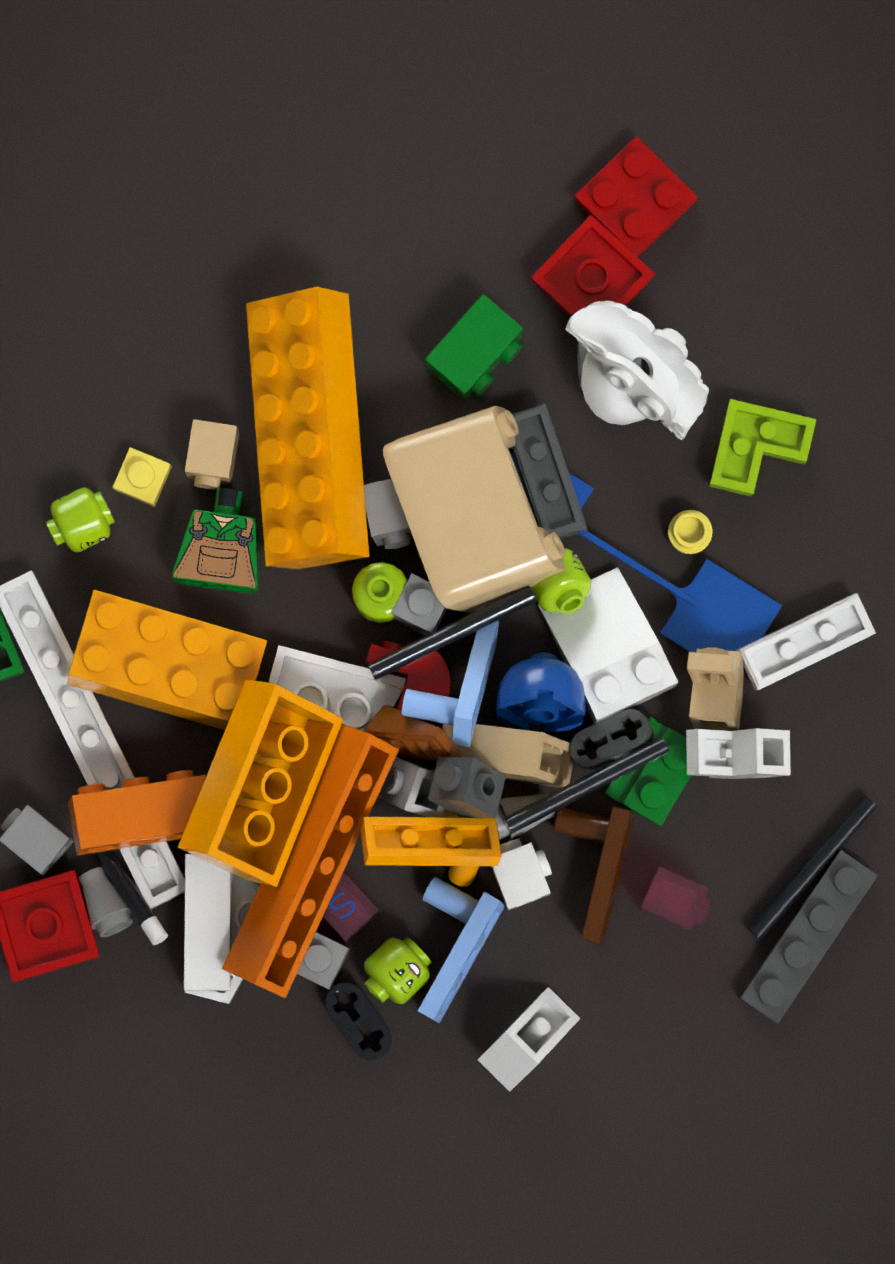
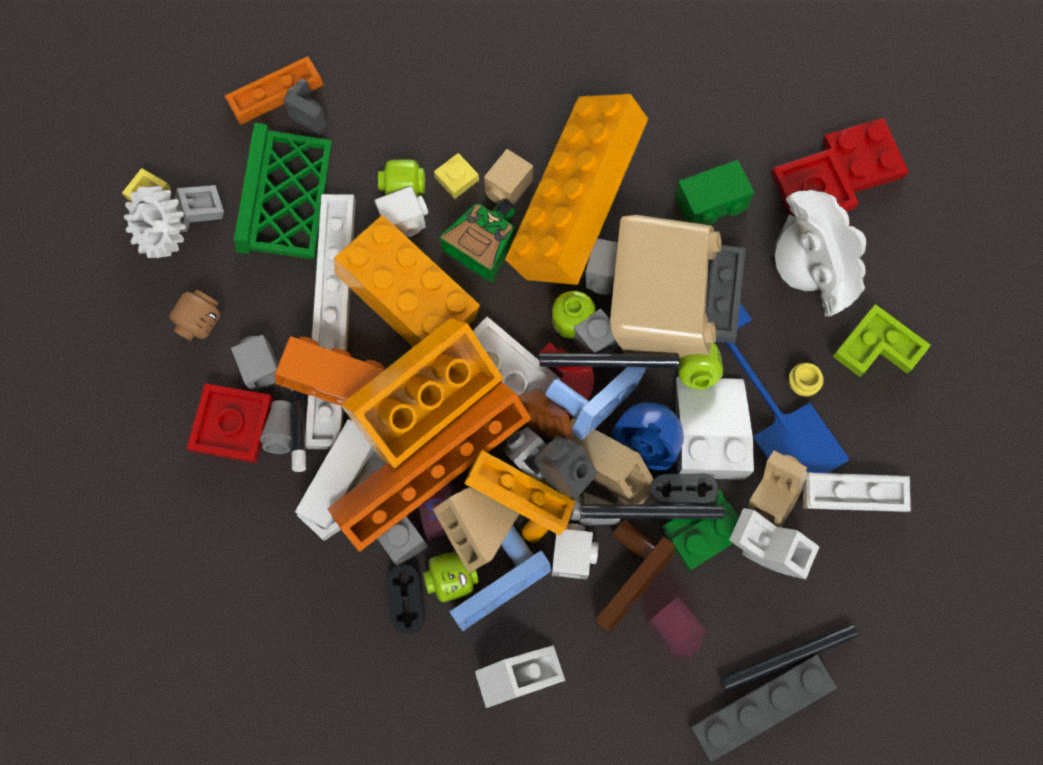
camera: 30 degrees right, 10 degrees down
none -> white brick [375,186,428,237]
none -> tan slope [433,465,519,573]

